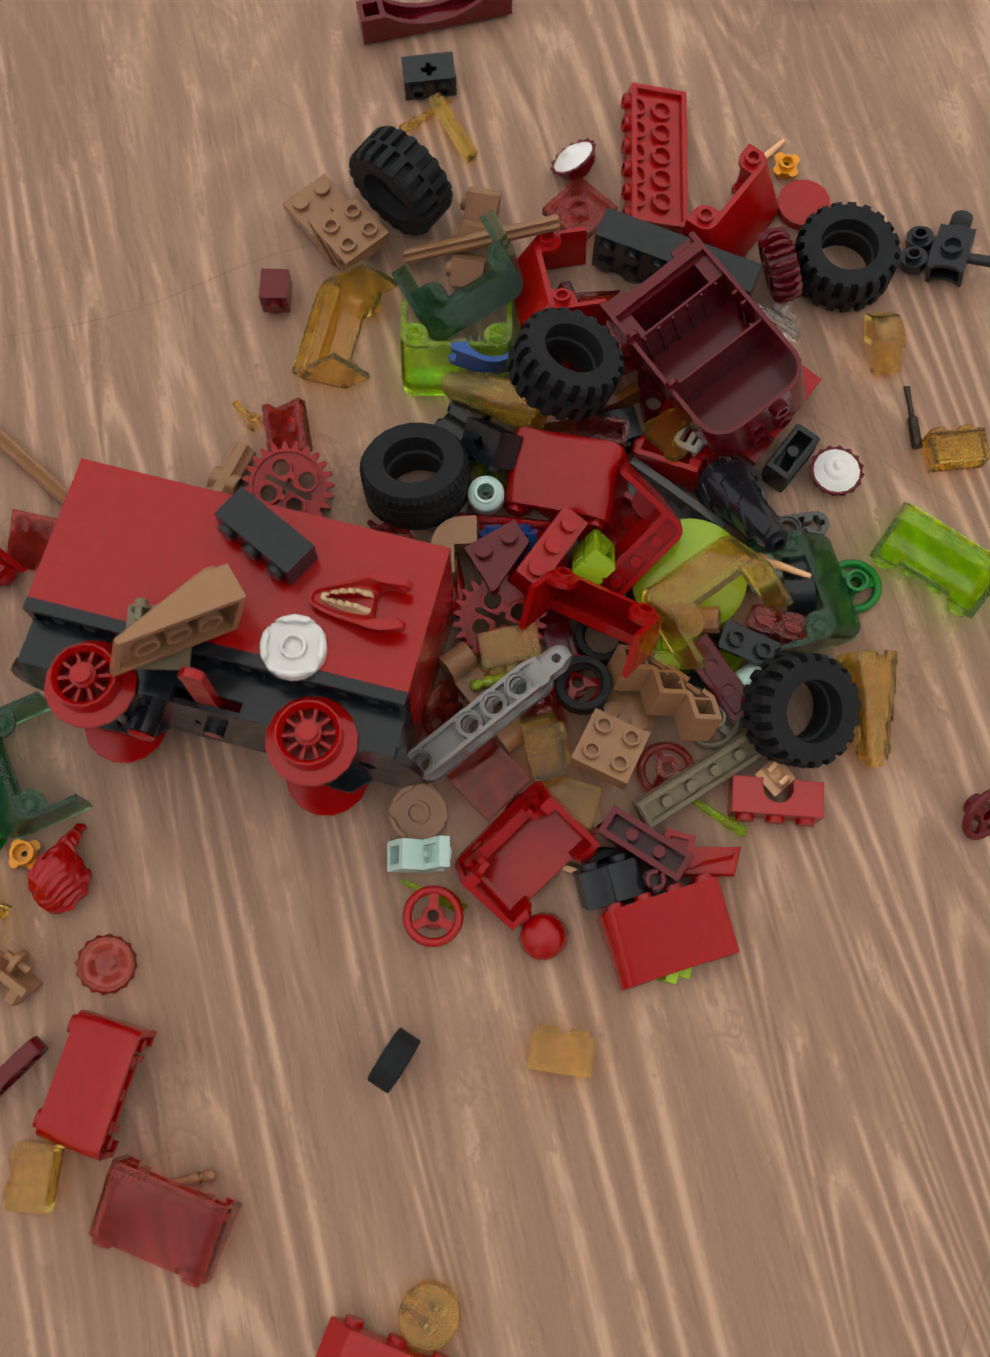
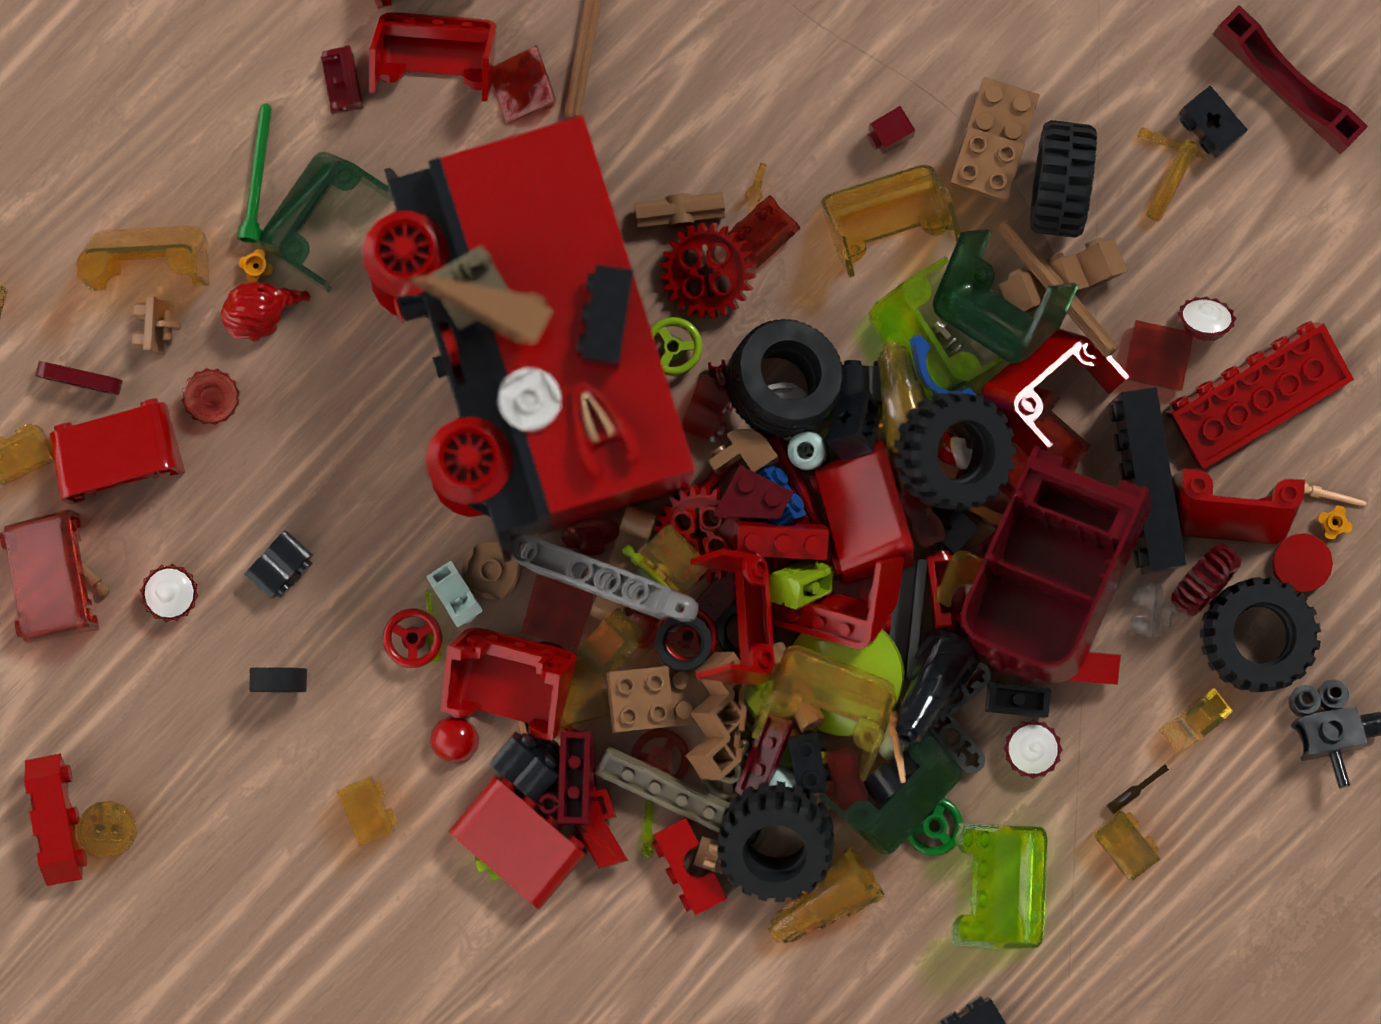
camera: 55 degrees right, 10 degrees up
none -> white piece [140,564,198,622]
none -> black brick [244,530,313,599]

